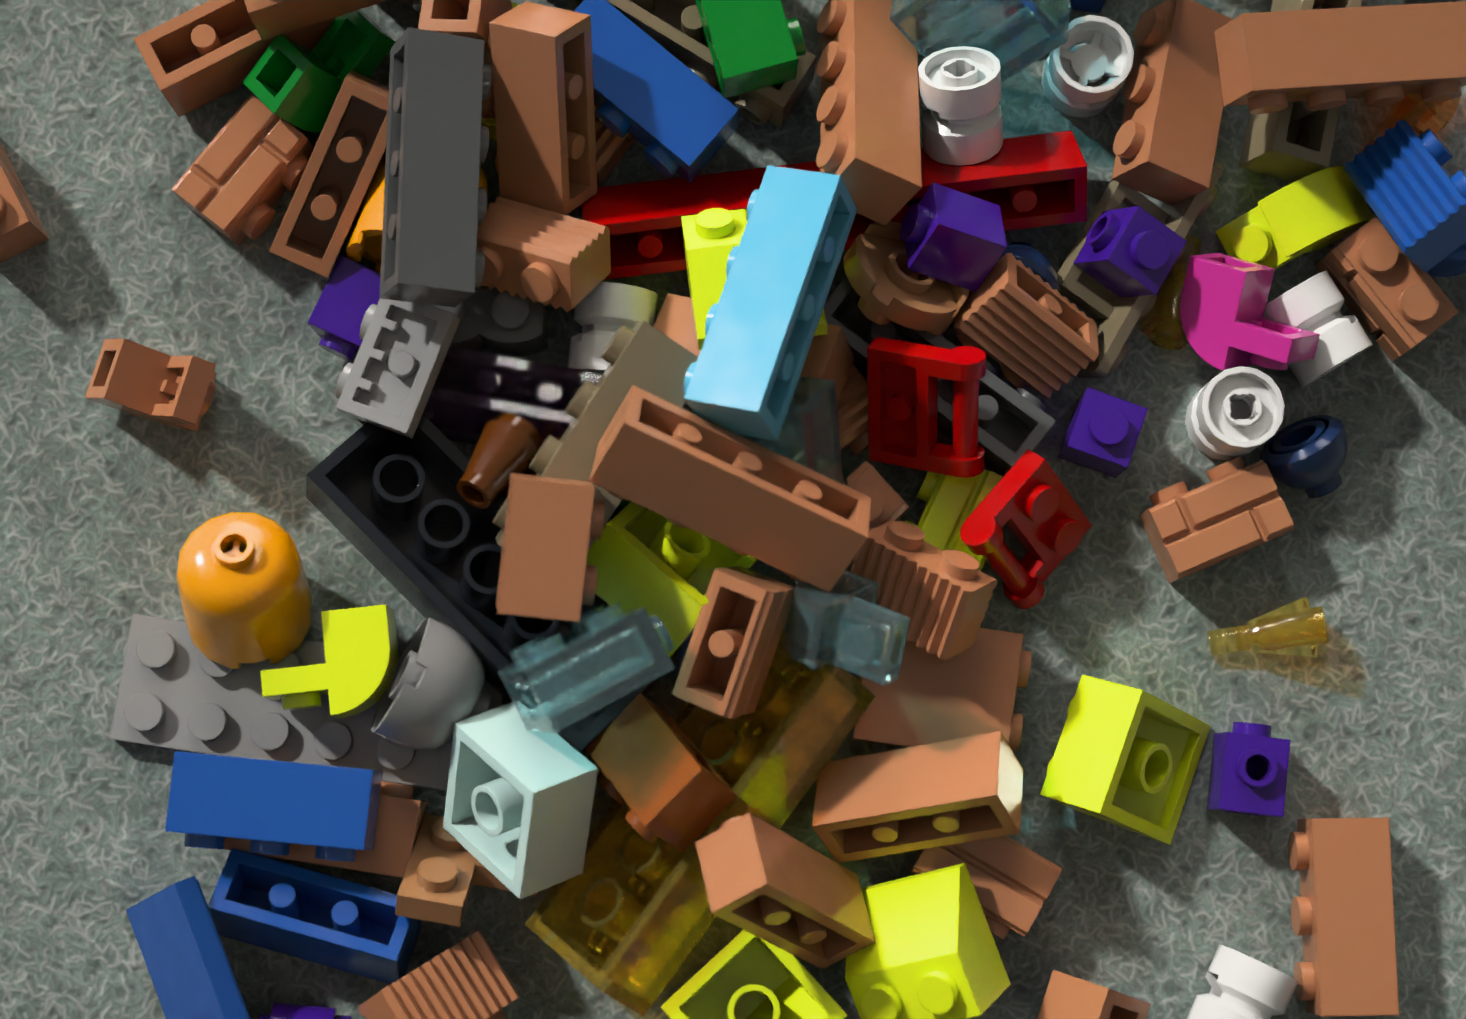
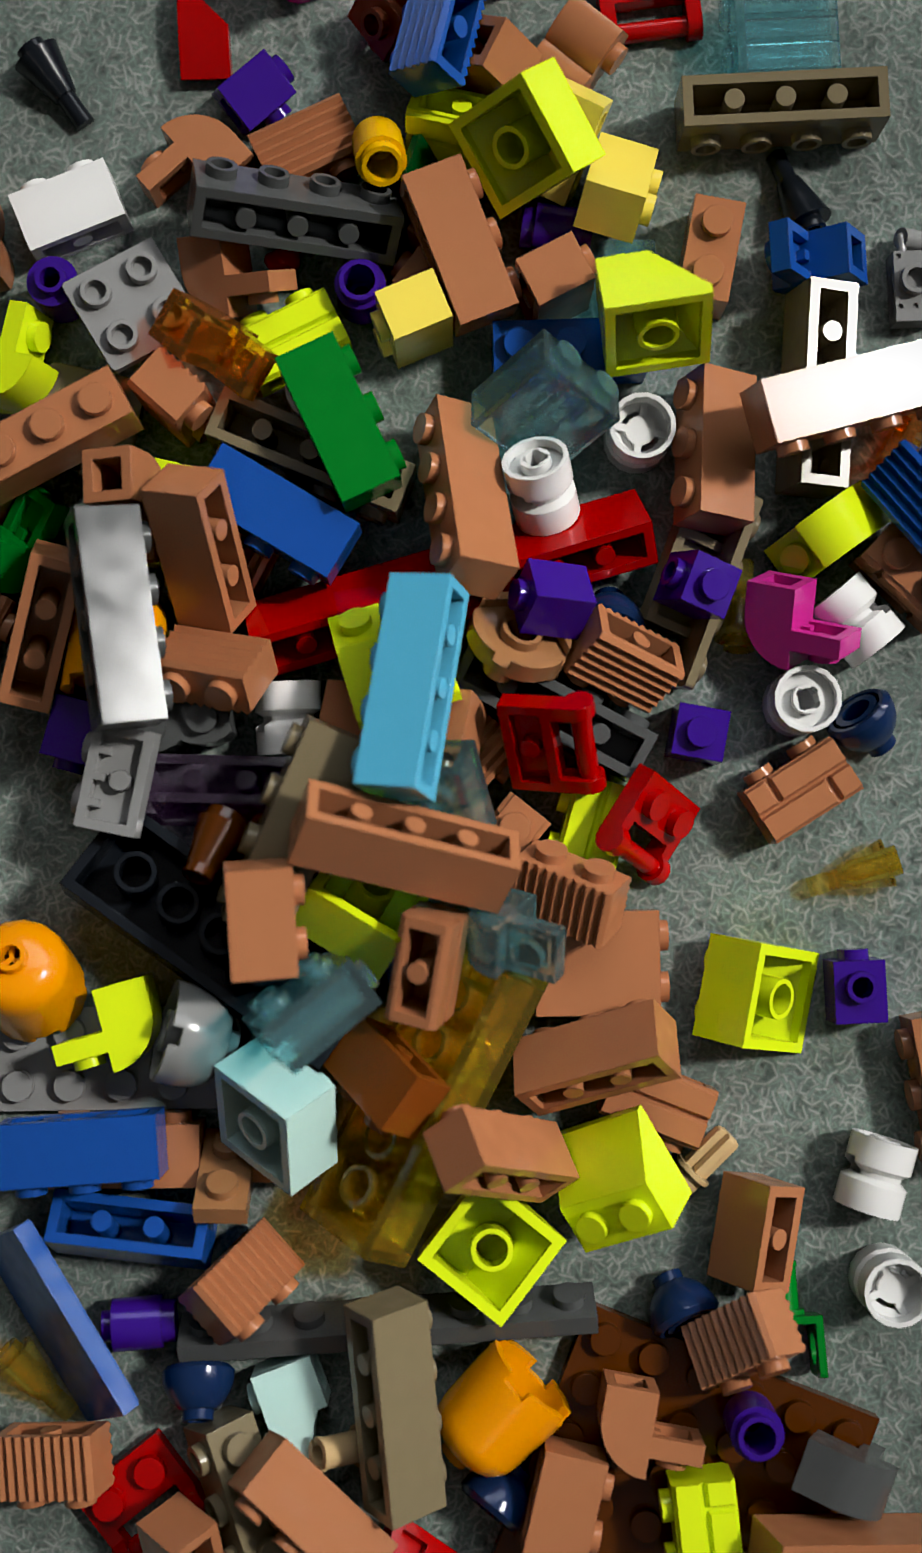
camera: 10 degrees left, 5 degrees up
none -> tan axle [676,1125,738,1196]

